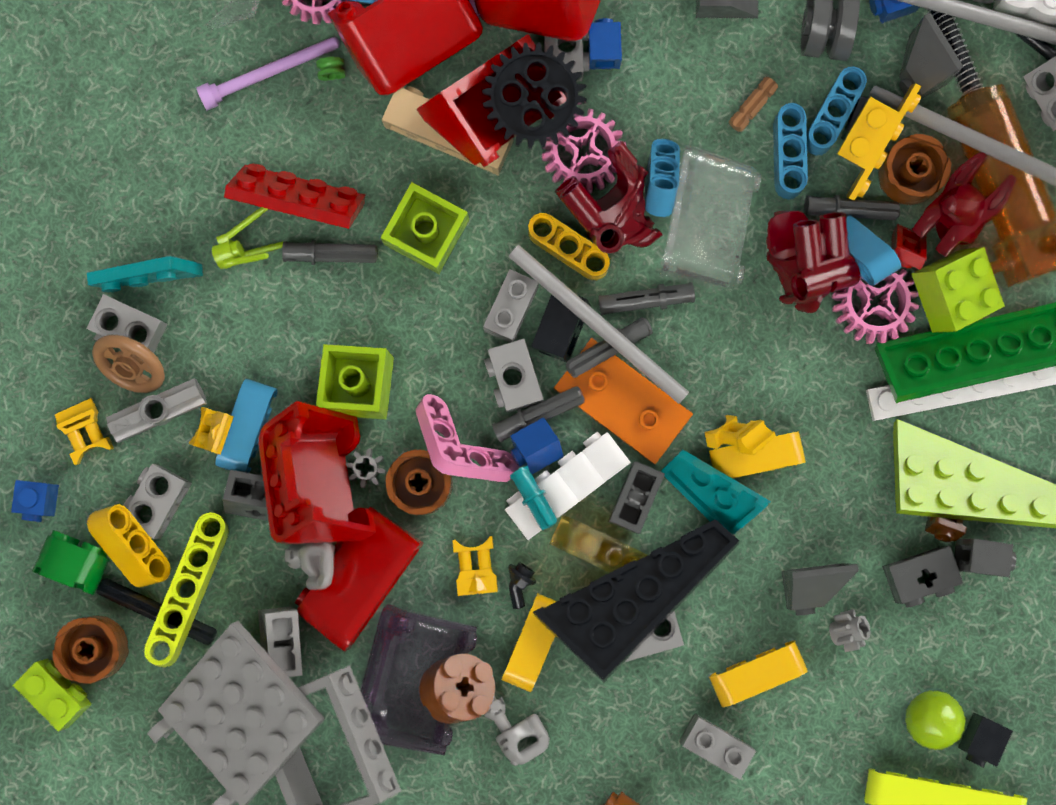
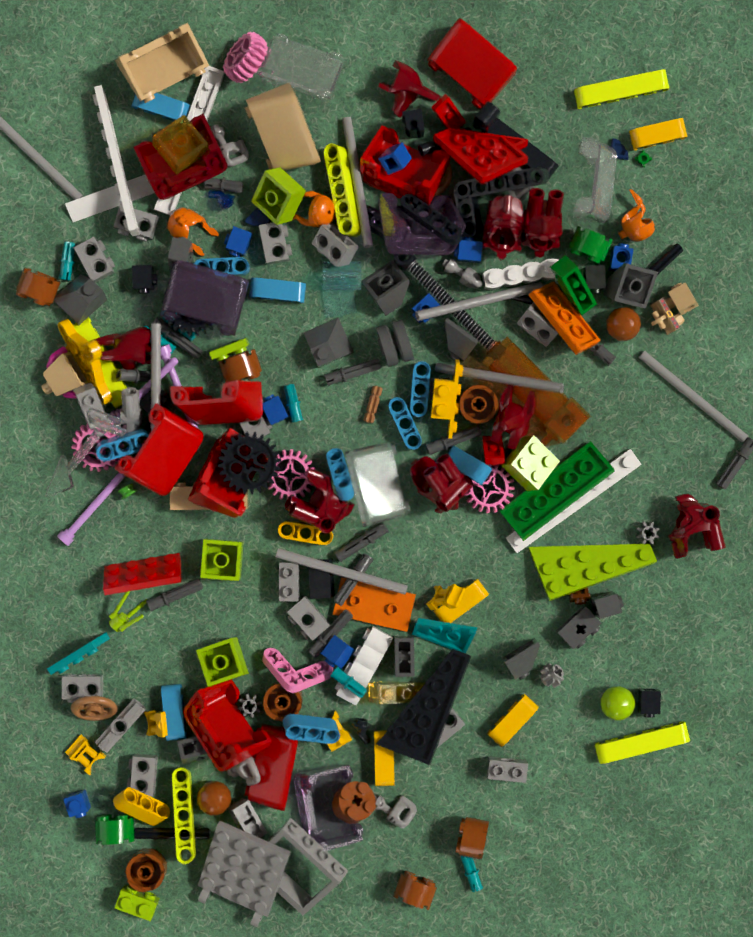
camera: 25 degrees left, 5 degrees up
none -> dark orange piece [197,781,231,816]
none -> dark azure beam [283,714,340,744]
none -> teal axle [284,384,303,423]
none -> dark grey axle [324,358,381,386]

